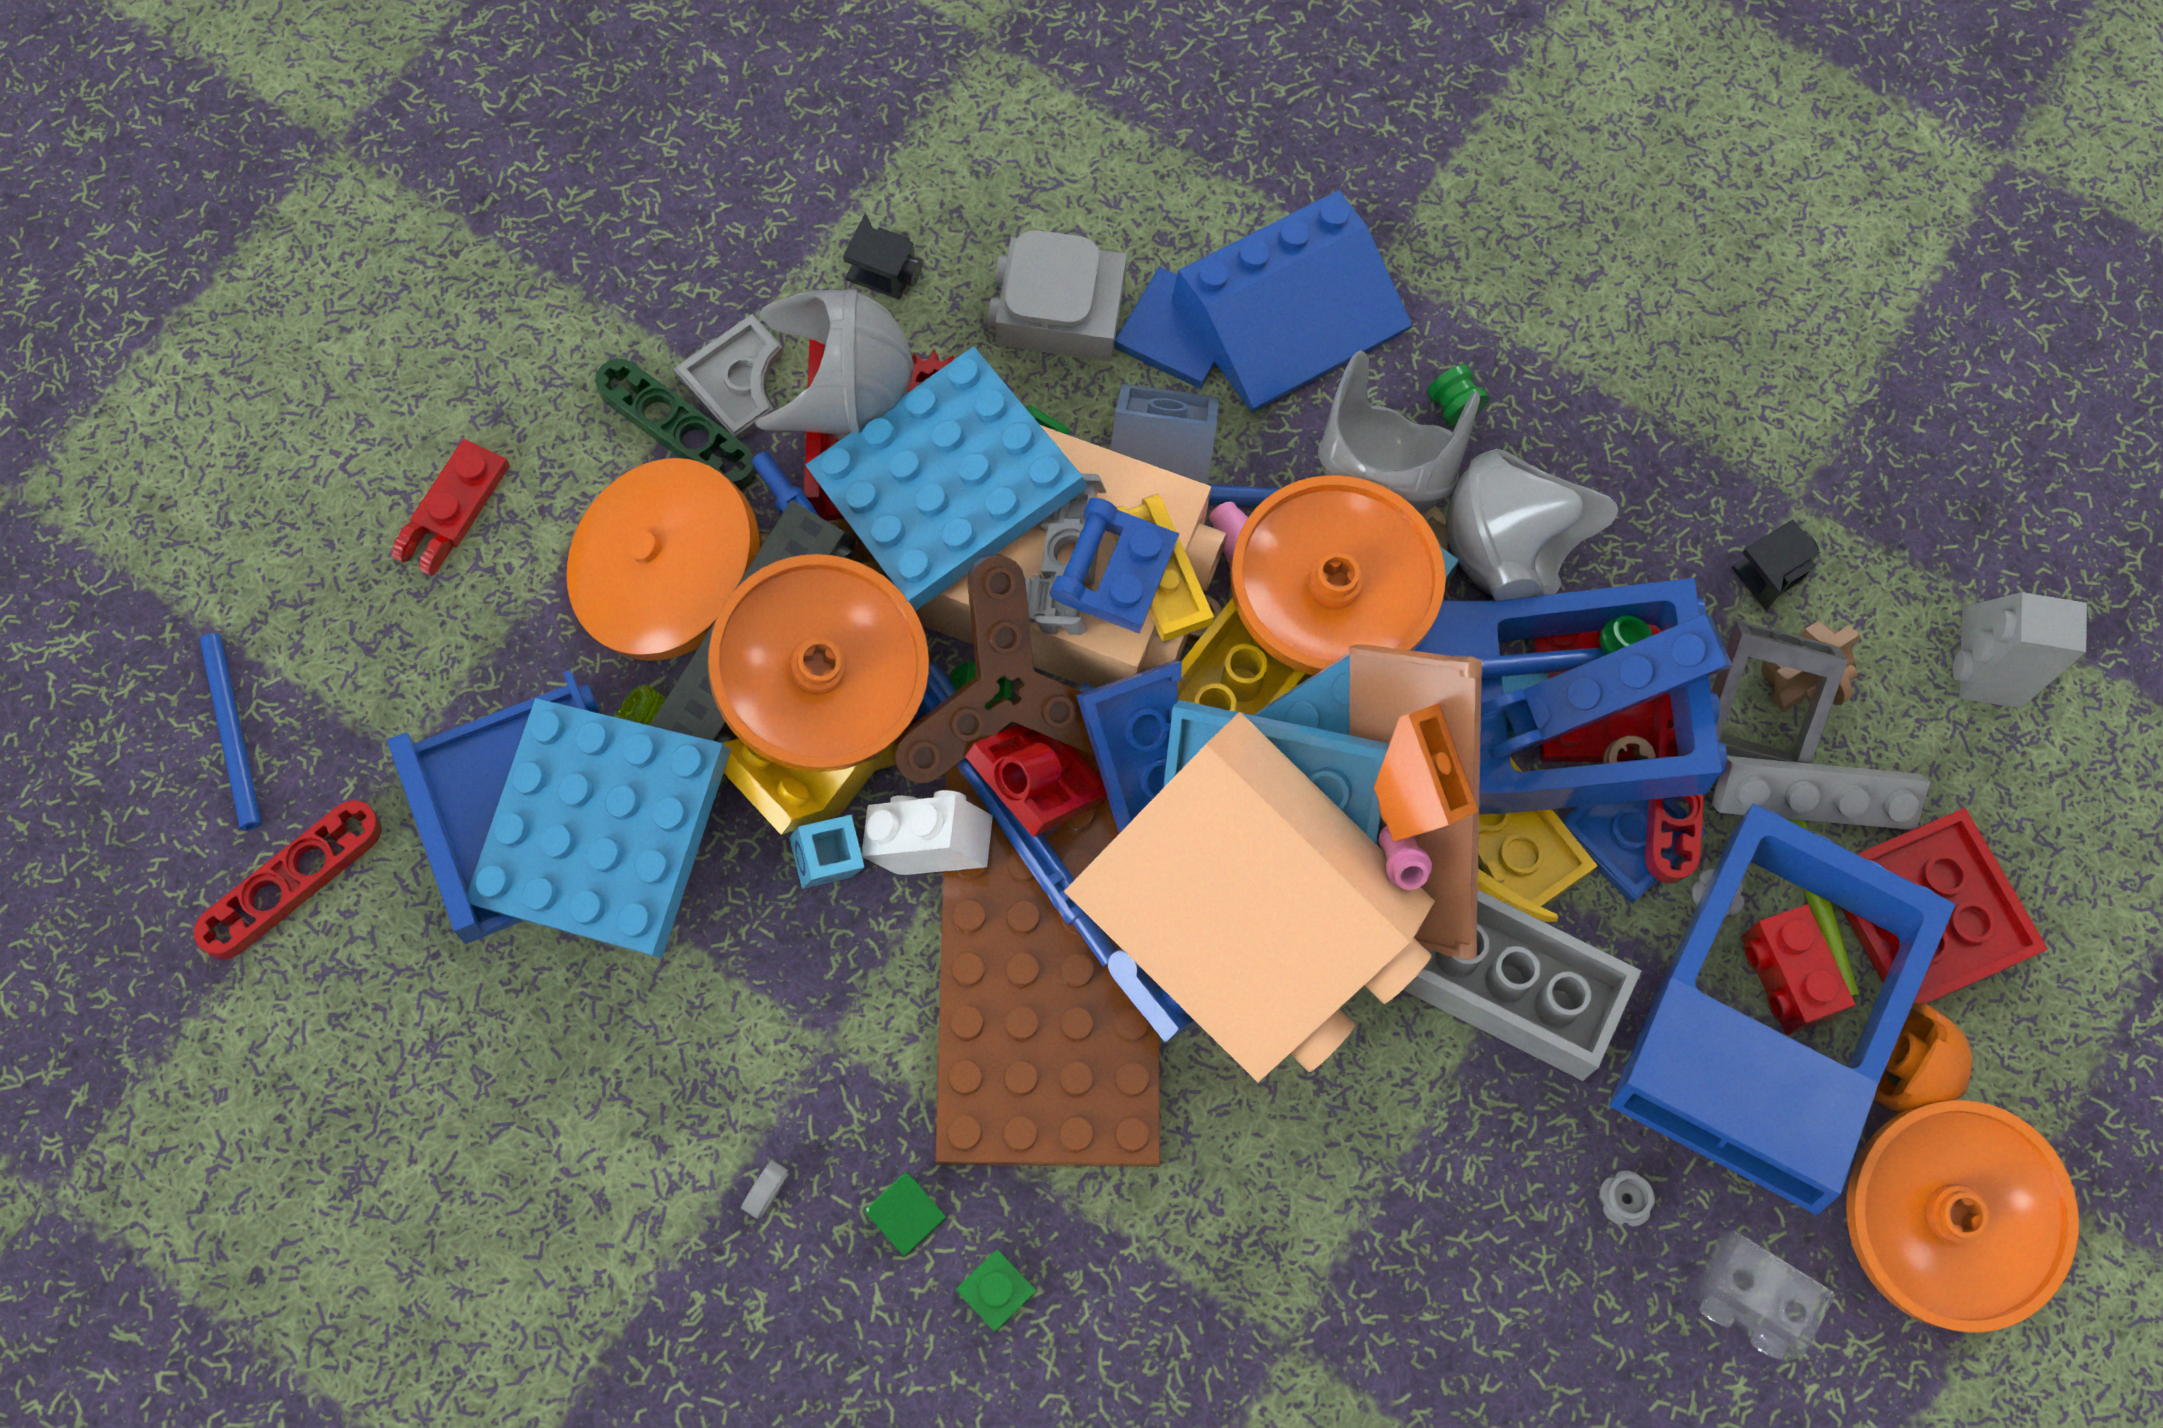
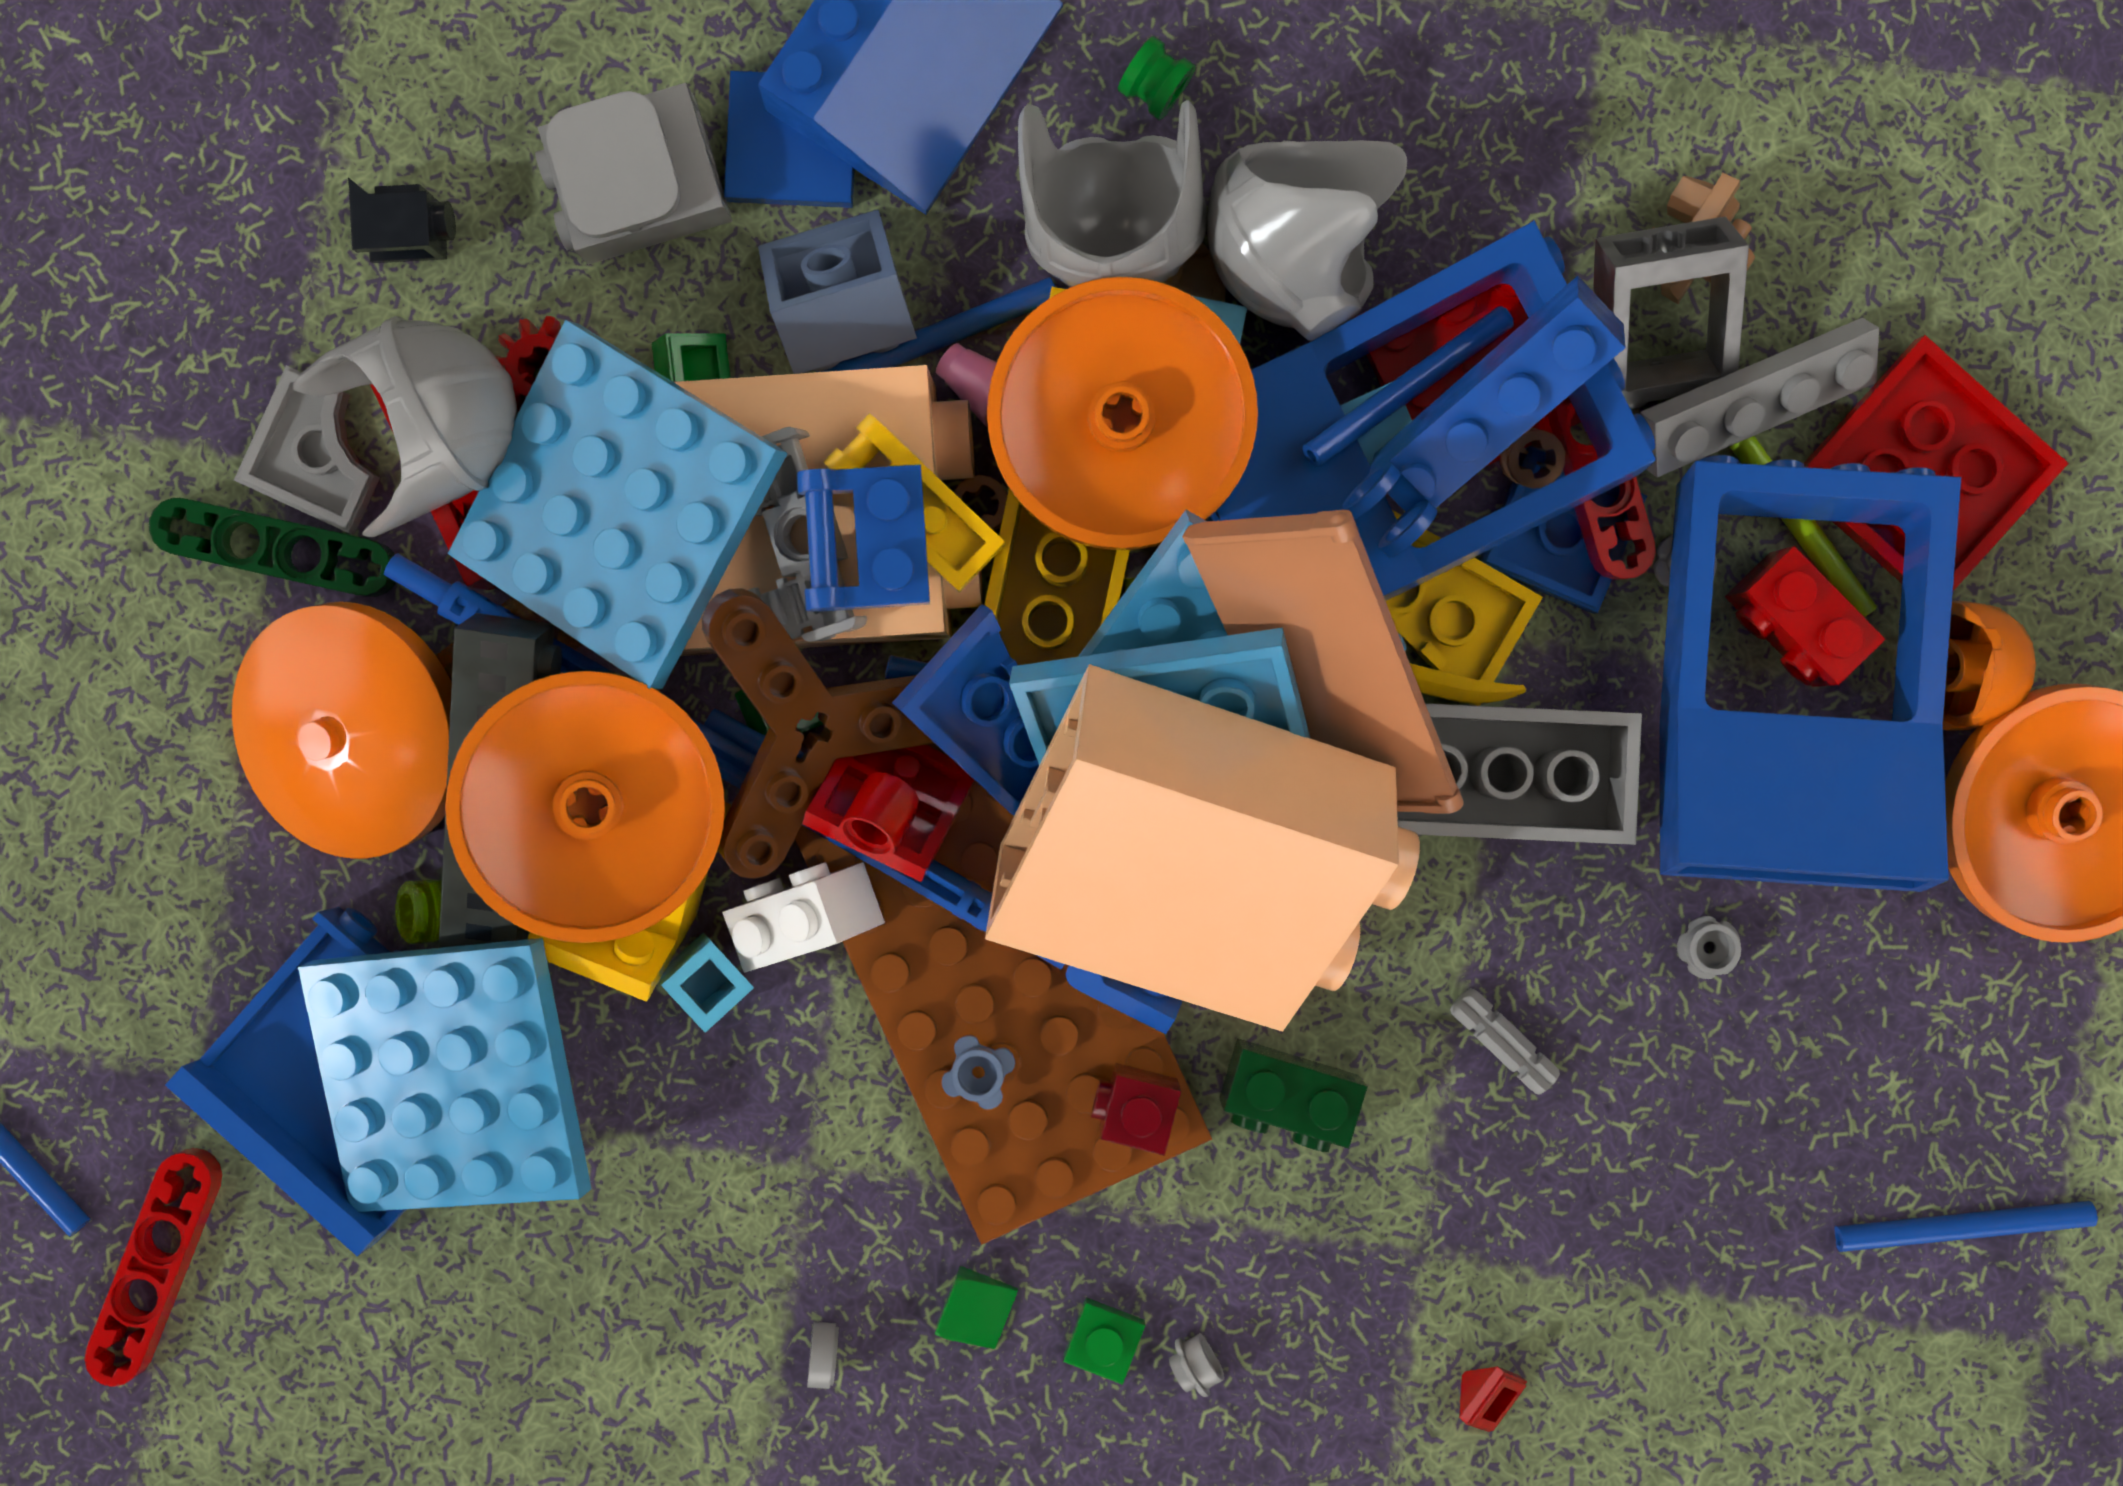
camera: 20 degrees left, 20 degrees up
red hinge [391,438,510,576] -> none
orange slope [1374,703,1479,842] -> none
bright pink pin [1378,826,1432,890] -> none
green plate [1600,615,1653,654] -> none
clear brick [1688,1230,1836,1360] -> none
black window [1731,519,1820,611] -> none
light grey wedge [1953,592,2087,708] -> none
none -> sand blue plate [942,1035,1015,1109]
none -> dark red brick [1091,1063,1181,1156]
none -> light grey plate [1169,1333,1224,1397]
none -> dark green brick [1219,1038,1368,1152]
none -> light grey axle [1450,988,1560,1095]

